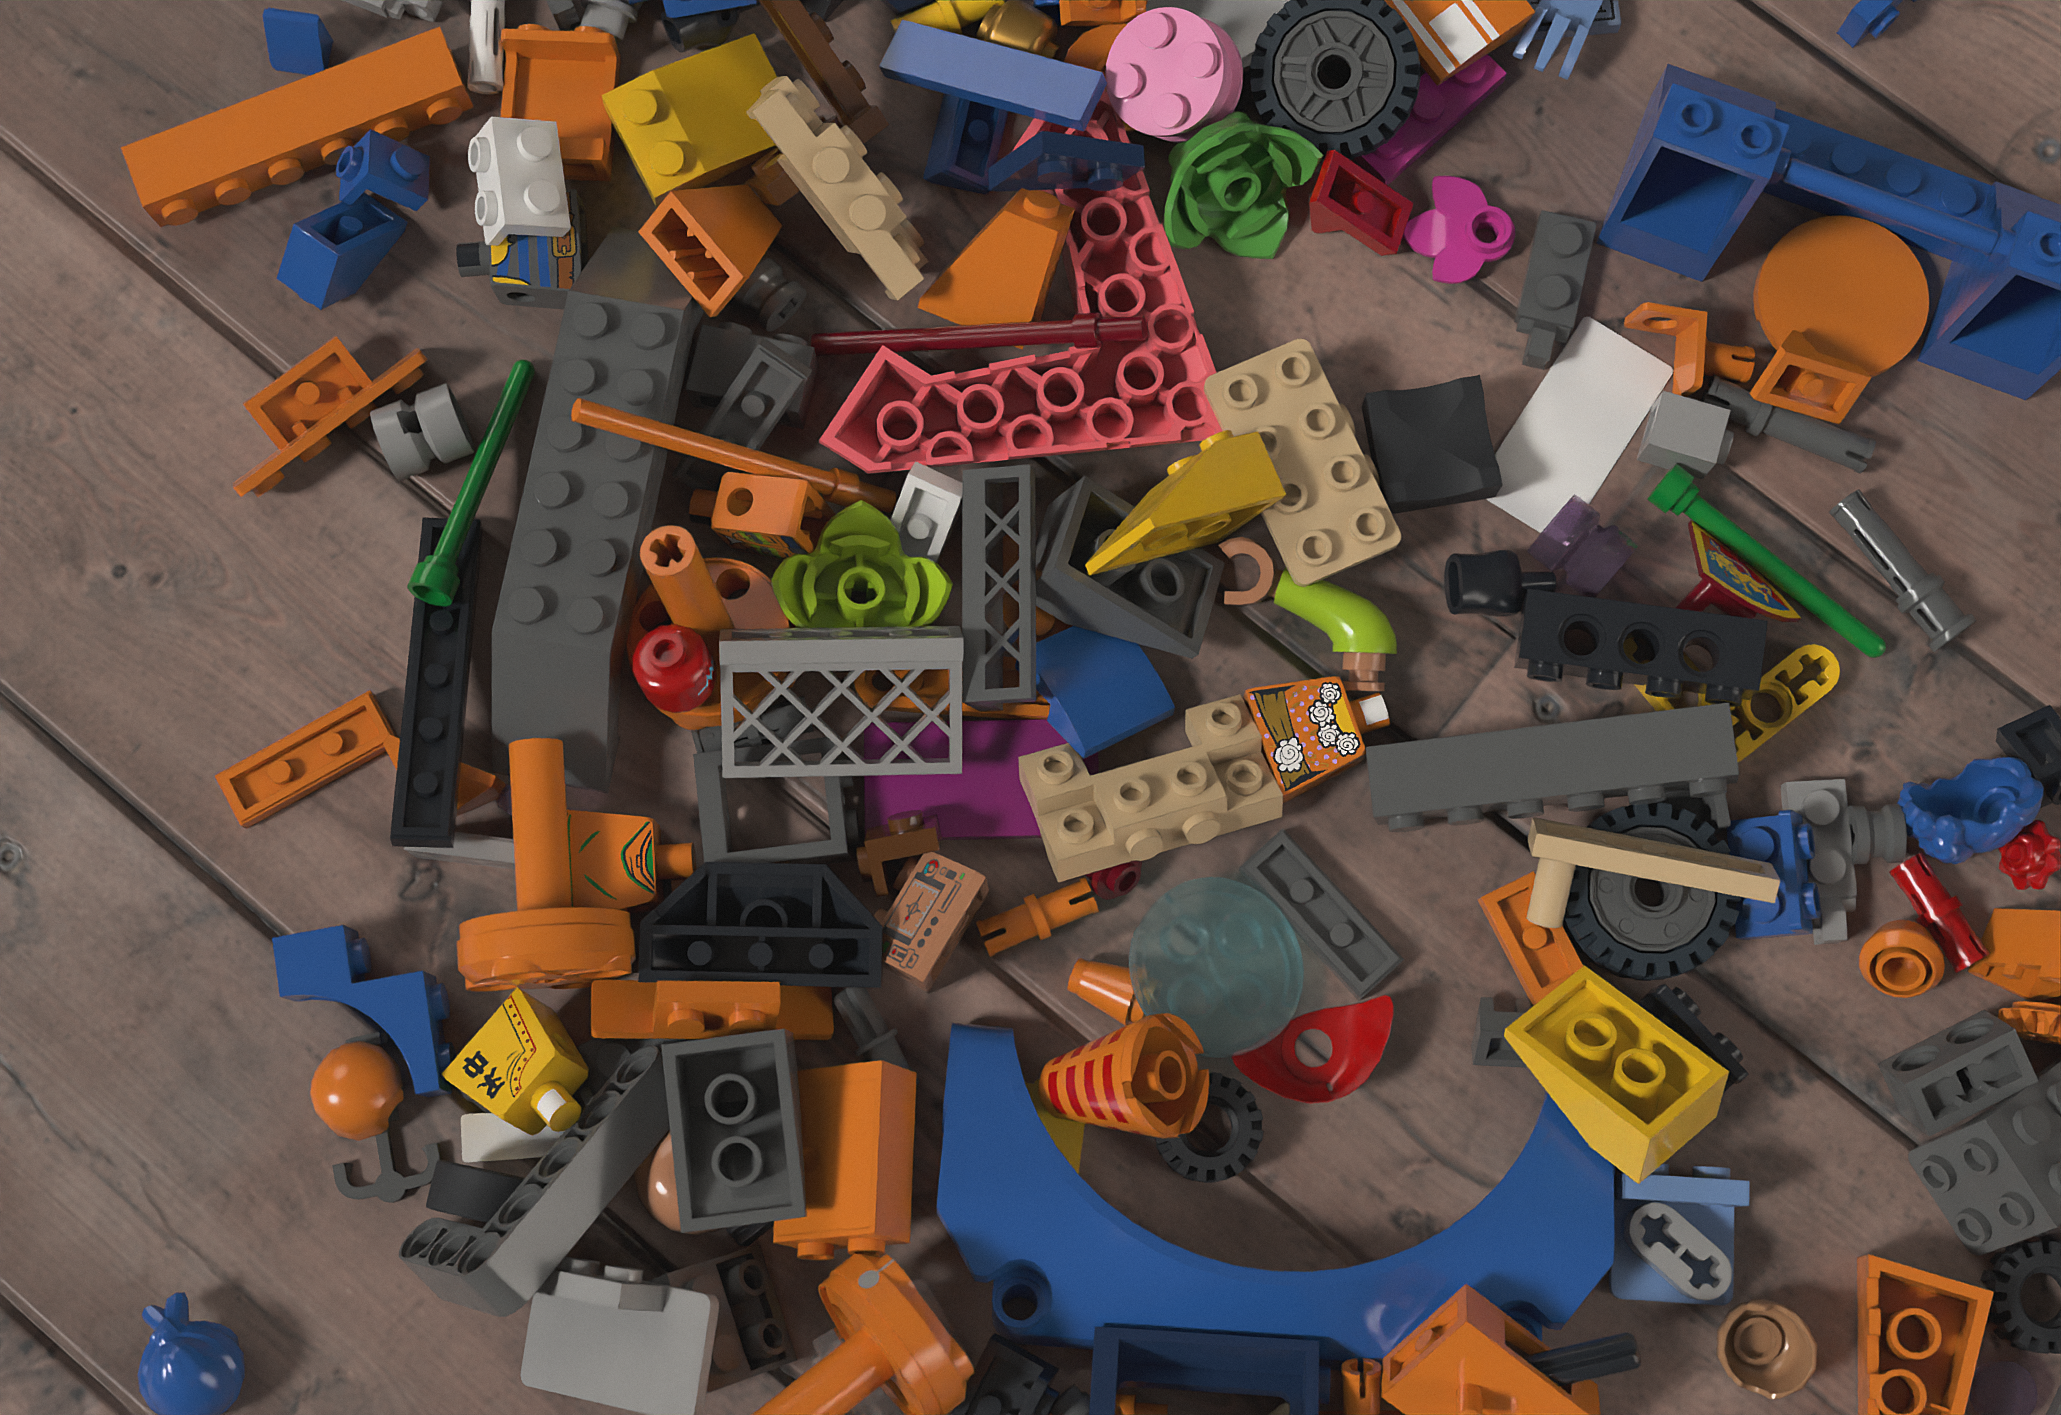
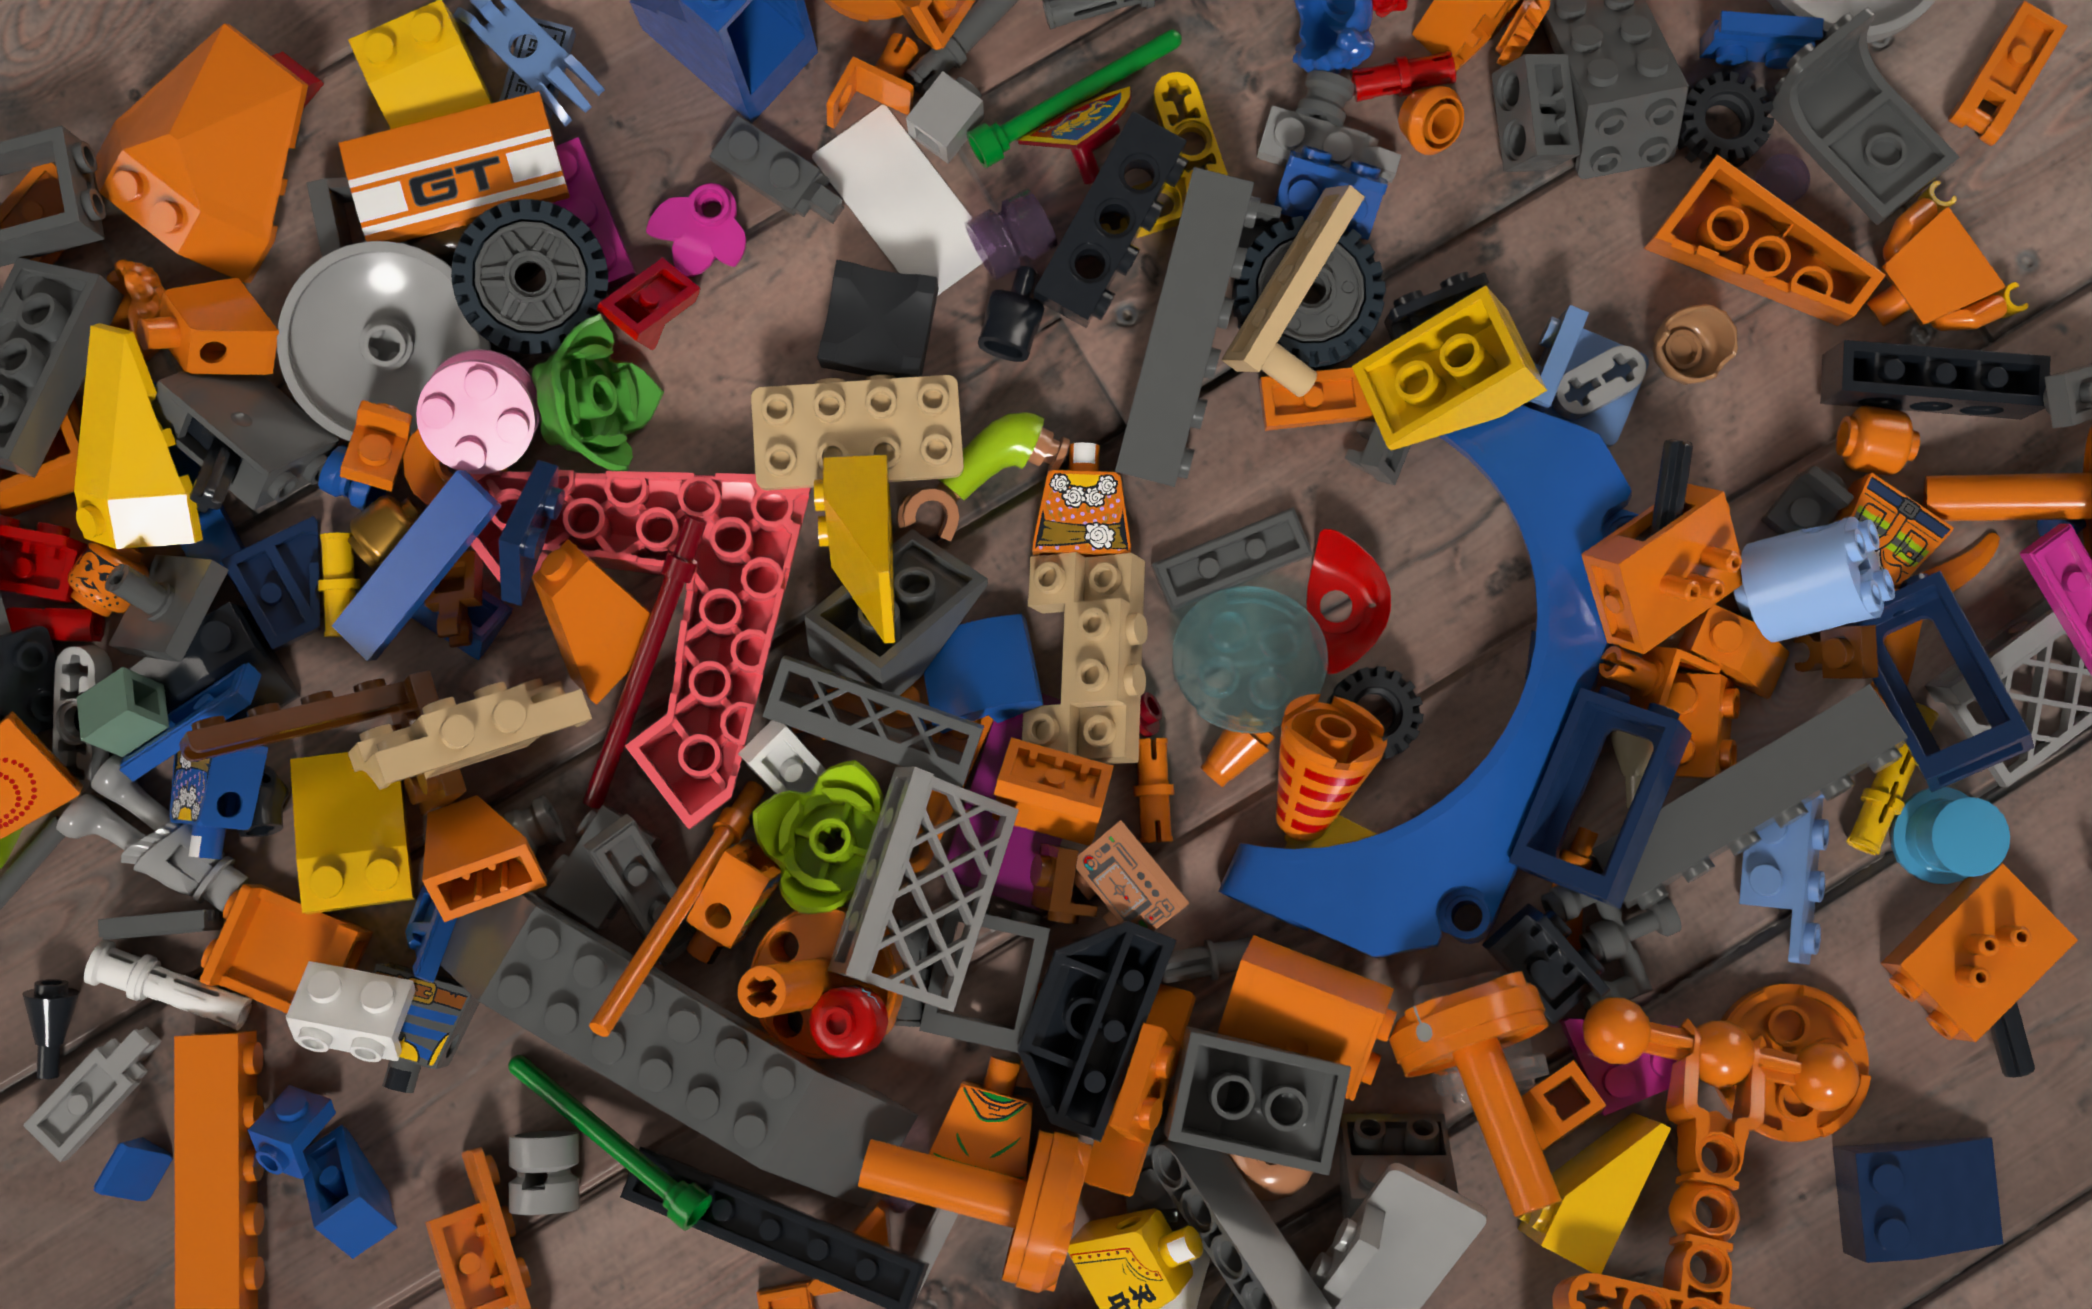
camera: 75 degrees left, 5 degrees up
none -> blue tile [405,885,457,983]
none -> reddish brown plate [424,550,483,648]
none -> orange bracket [992,737,1114,846]

